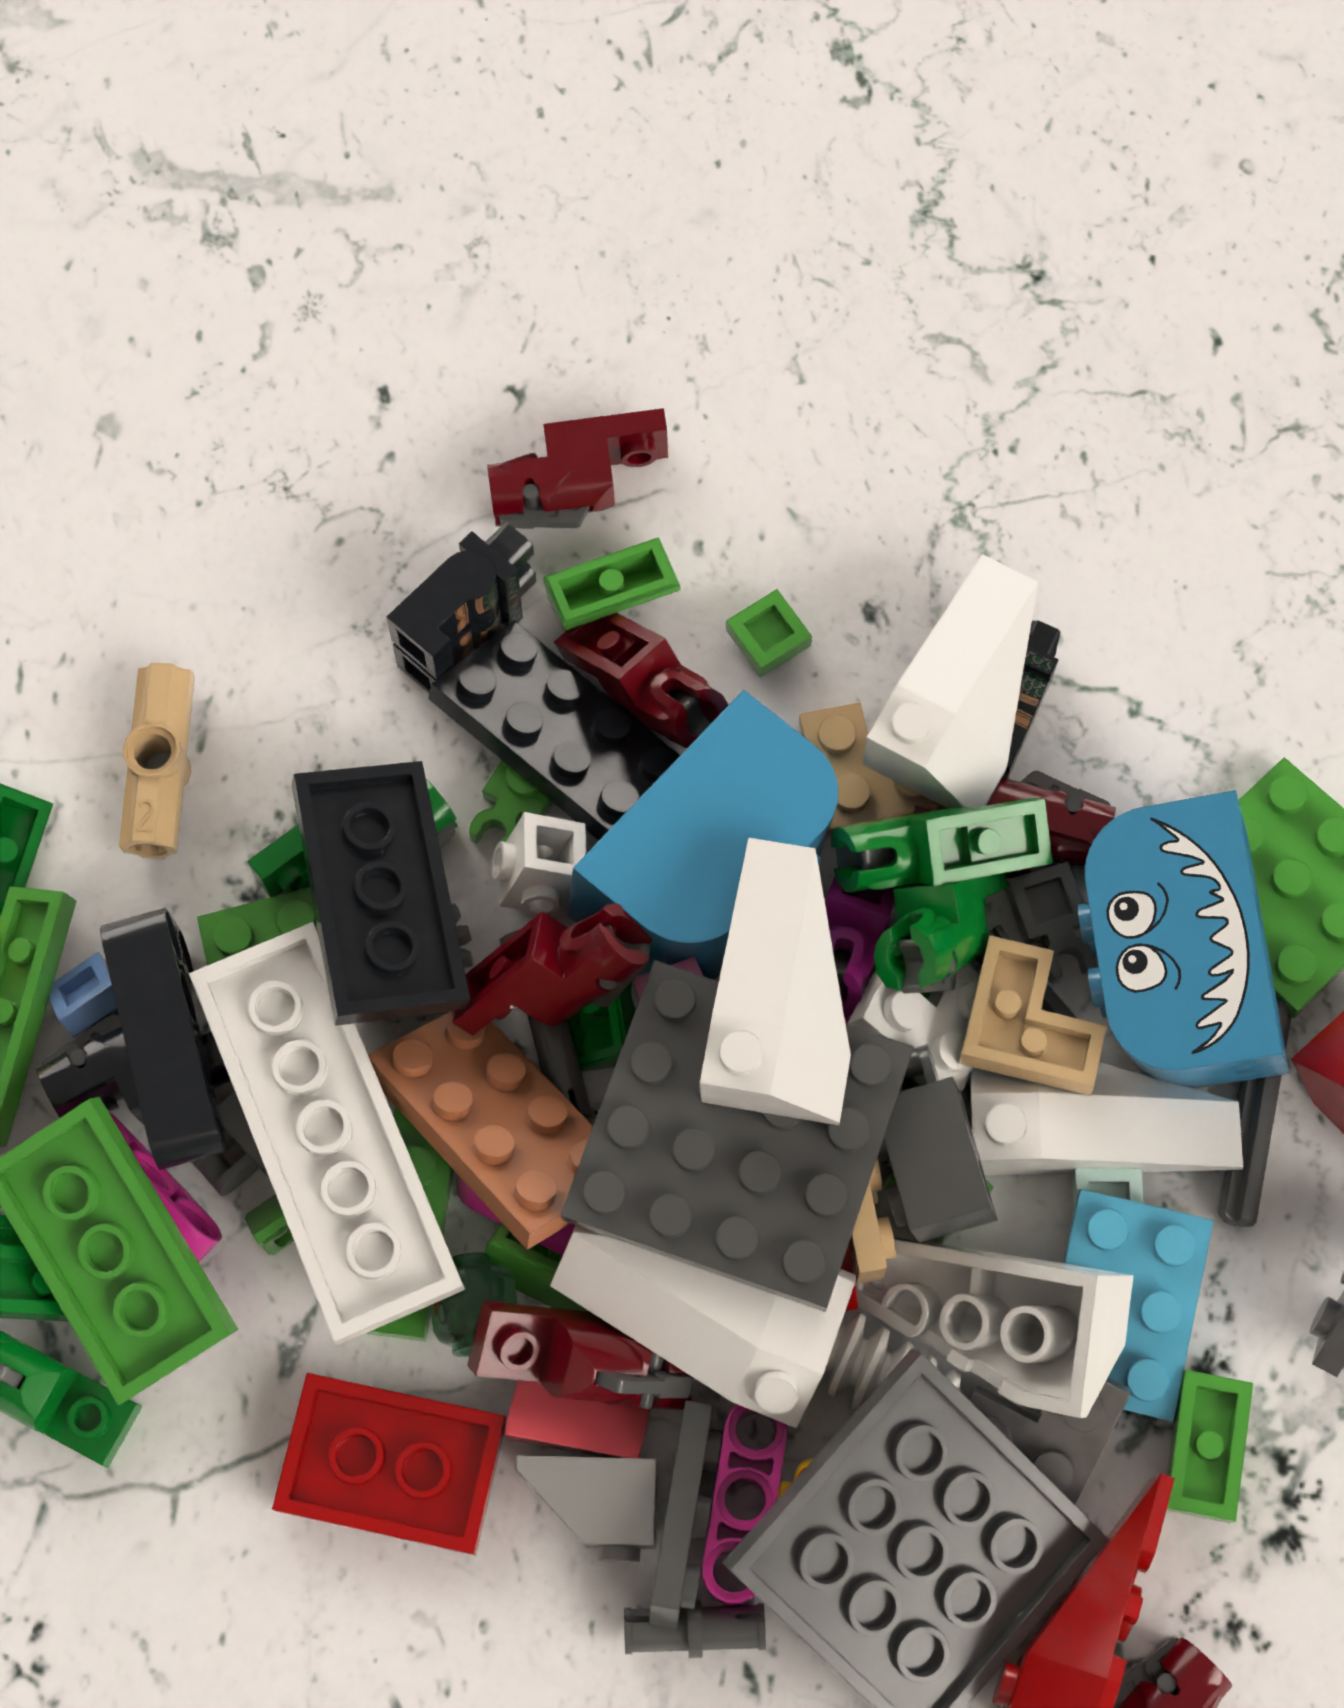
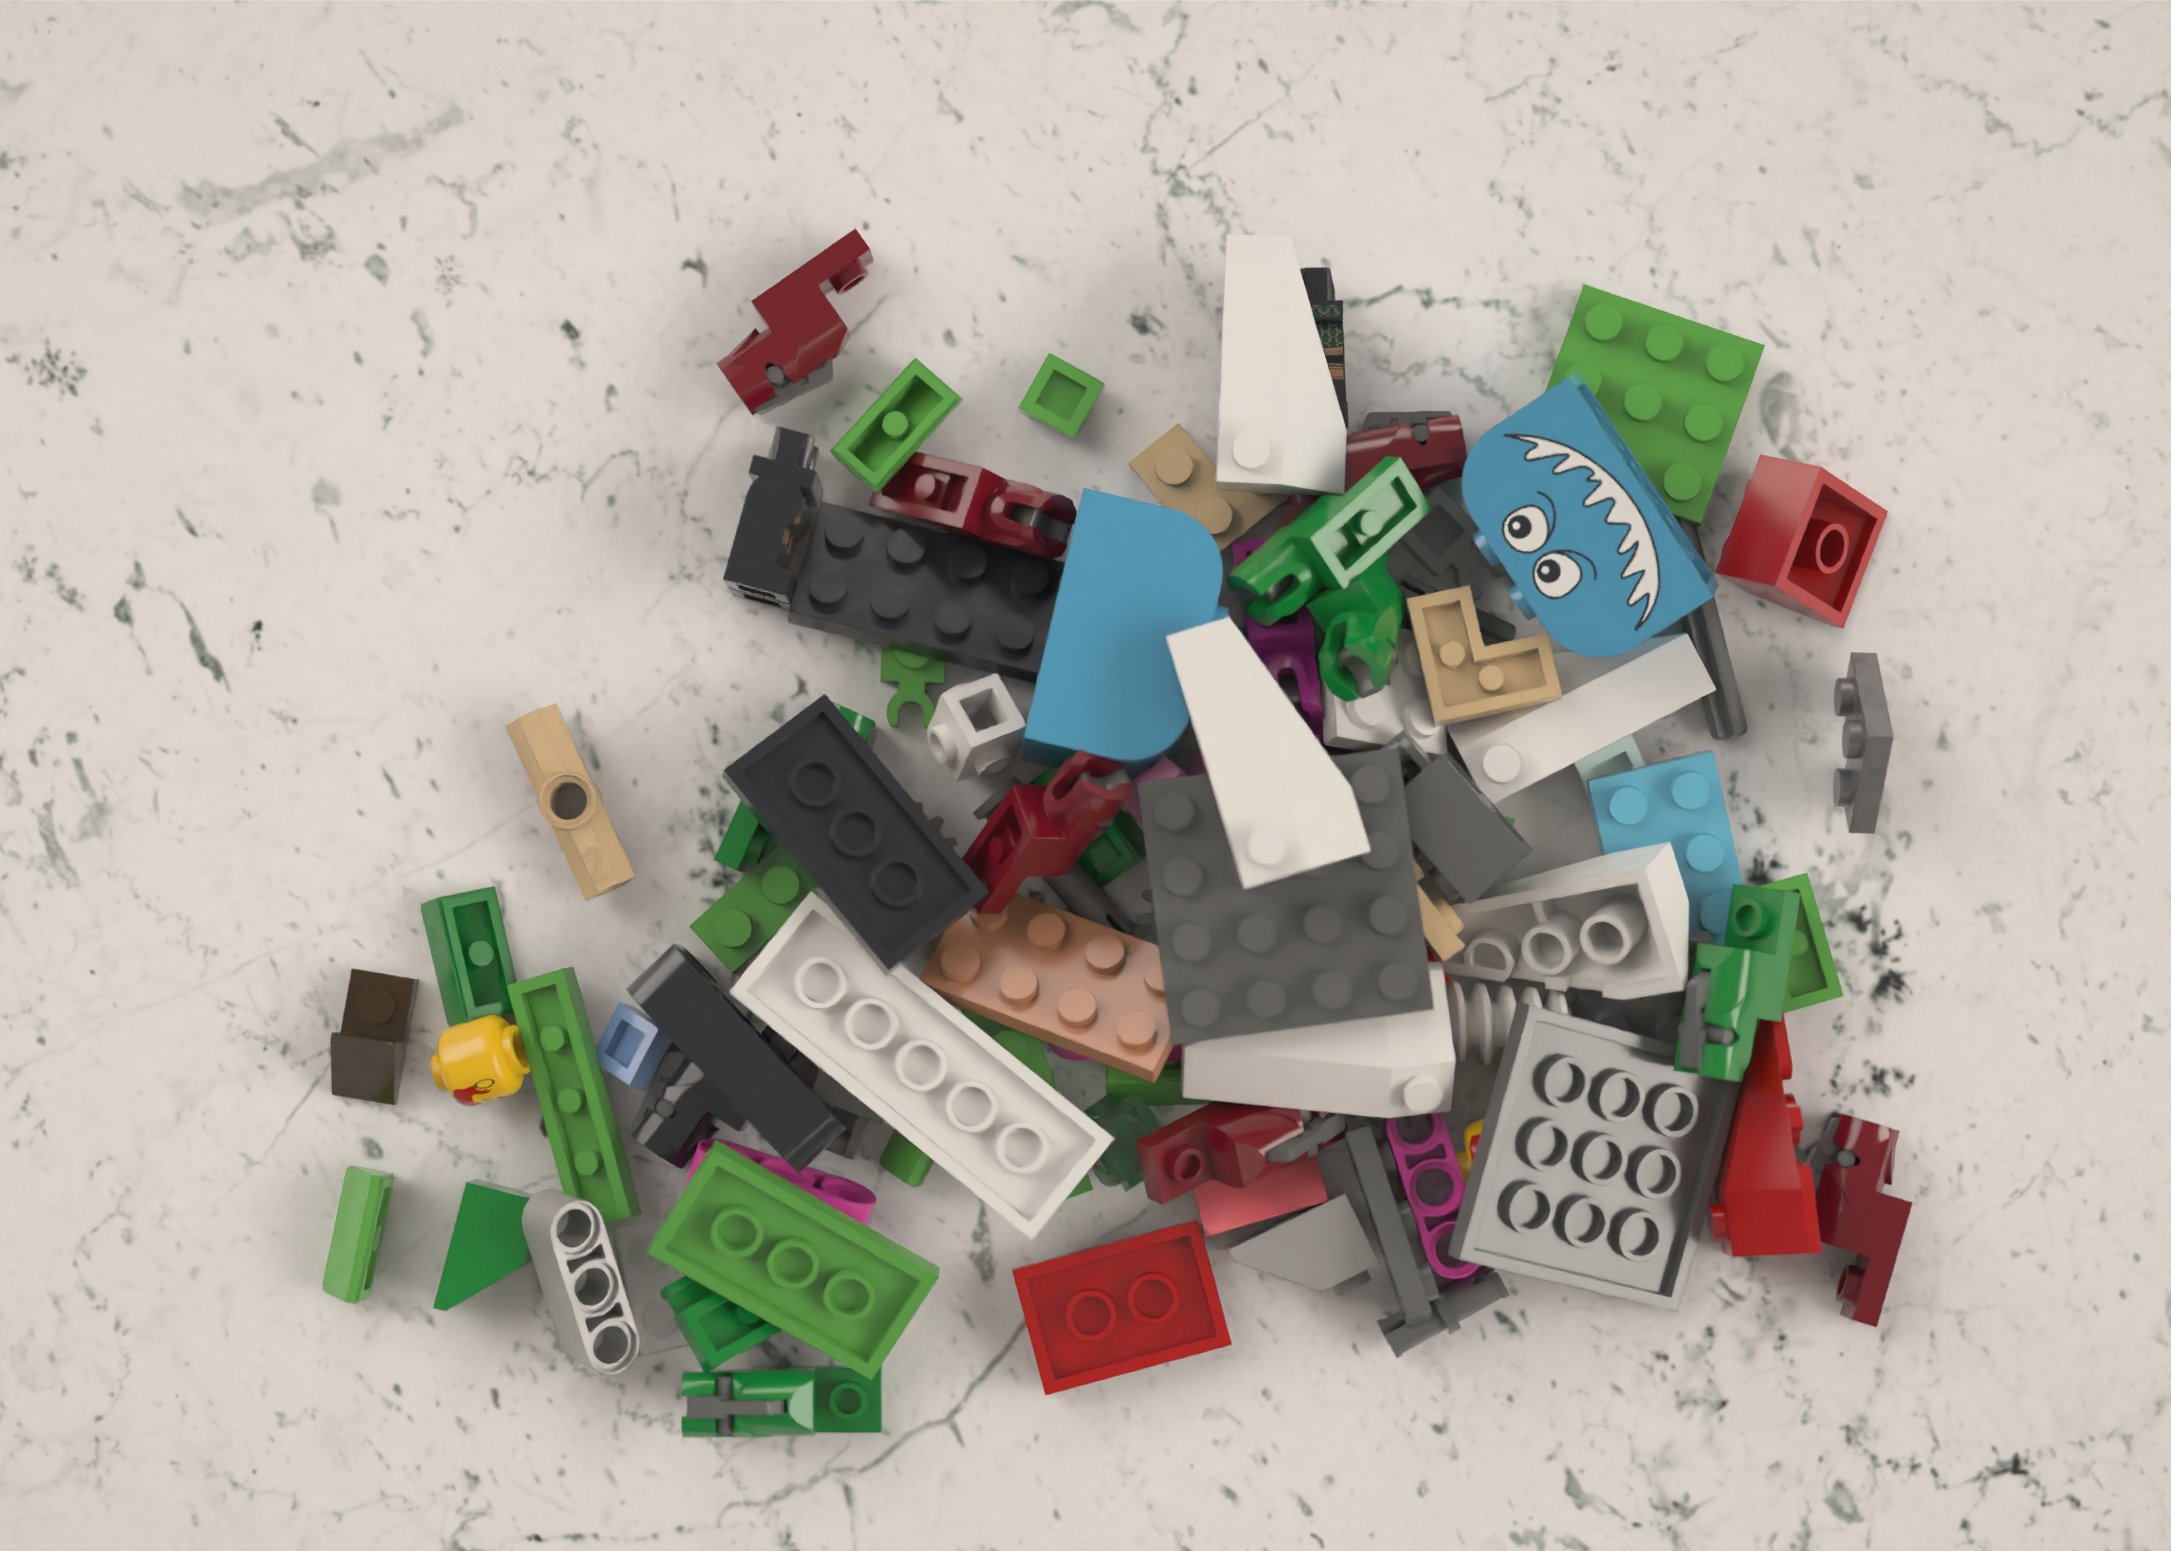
camera: 25 degrees left, 15 degrees up
none -> green plate [1673,884,1801,1082]

